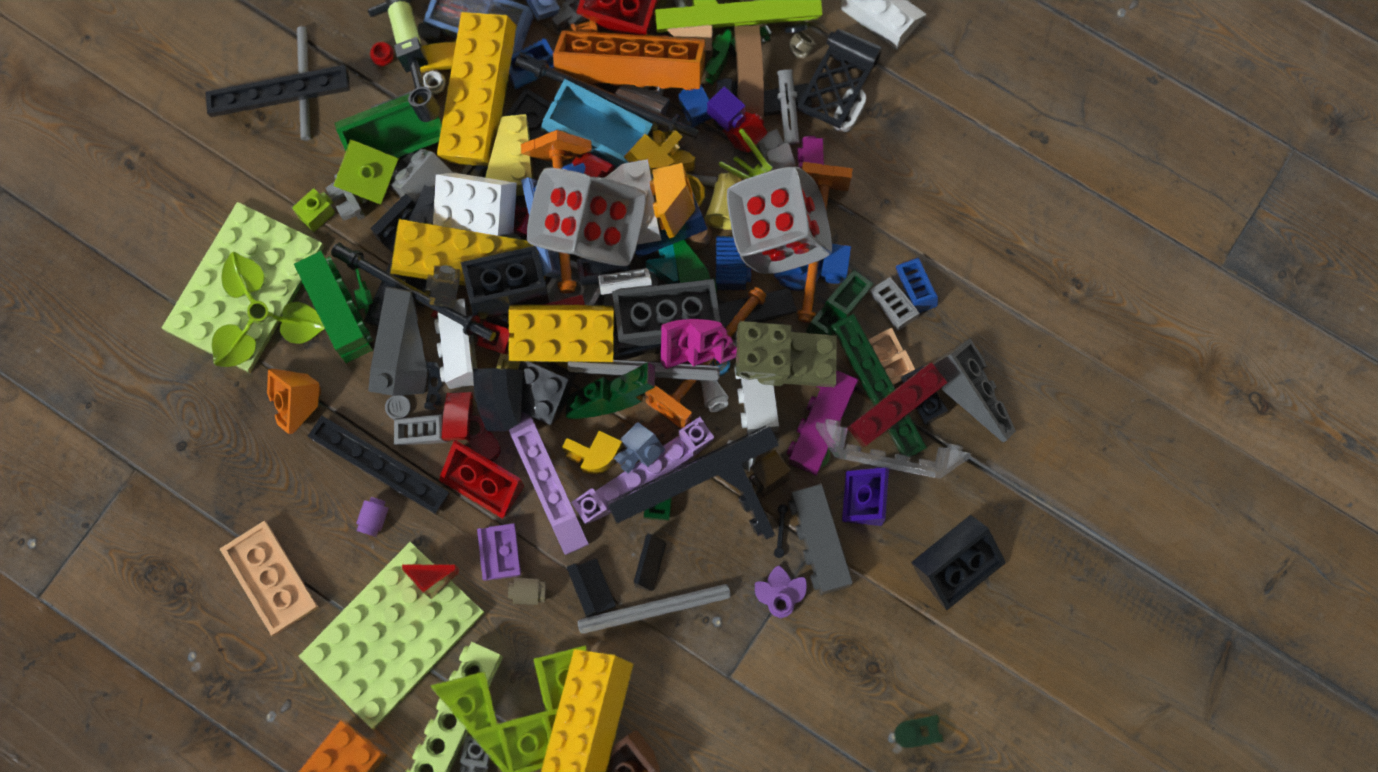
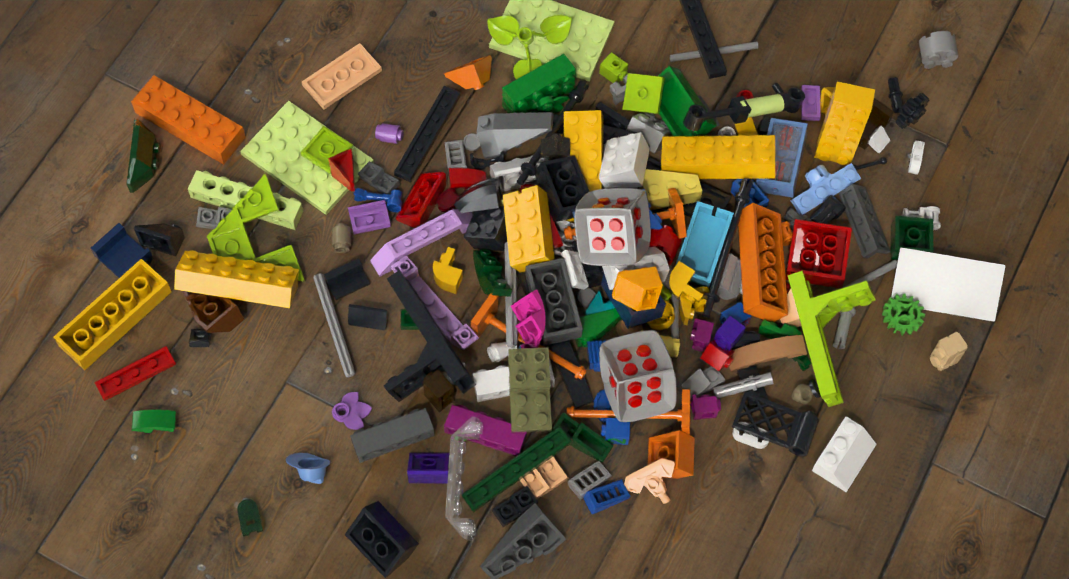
camera: 80 degrees right, 10 degrees down
sand blue brick [614,422,666,474] -> none
lime plant [719,129,773,180] -> none
black hinge [774,505,788,558] -> none
dark red brick [847,362,947,448] -> none
none -> medium blue piece [286,453,331,484]
none -> lime plate [301,126,353,174]
none -> blue brick [354,188,402,212]
none -> dark grey slope [358,161,401,195]
none -> light nougat piece [624,458,675,504]
none -> orange slope [648,430,695,479]
none -> magenta brick [690,318,714,351]

